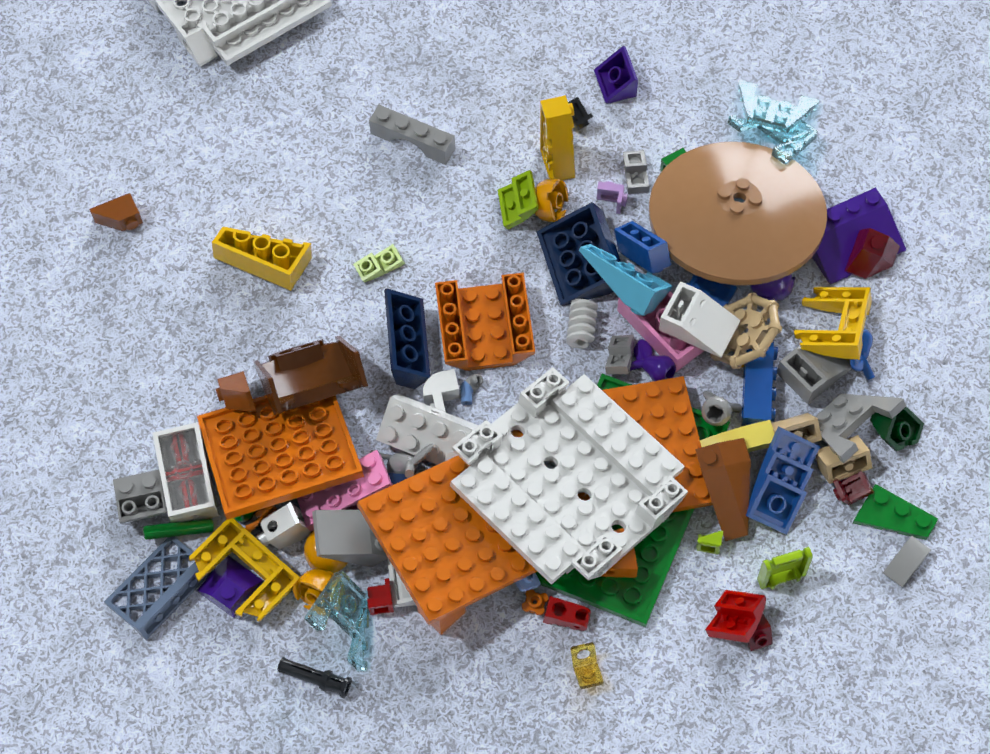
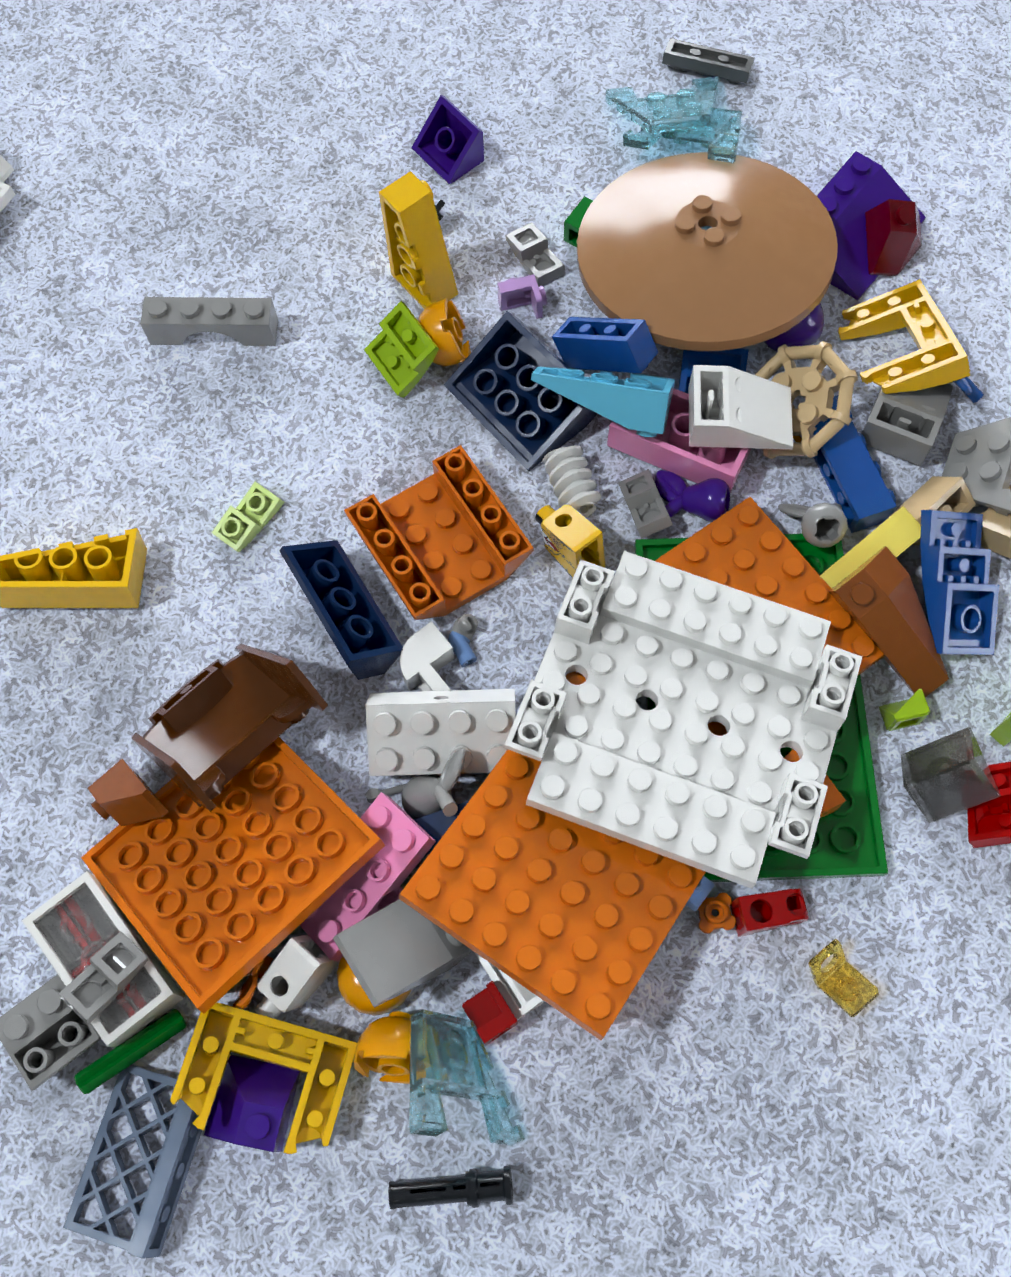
camera: 25 degrees left, 5 degrees up
none -> light grey slope [59,931,148,1025]
none -> yellow torso [535,504,606,579]
none -> dark grey plate [662,38,755,83]
none -> clear smoke slope [901,727,1001,823]

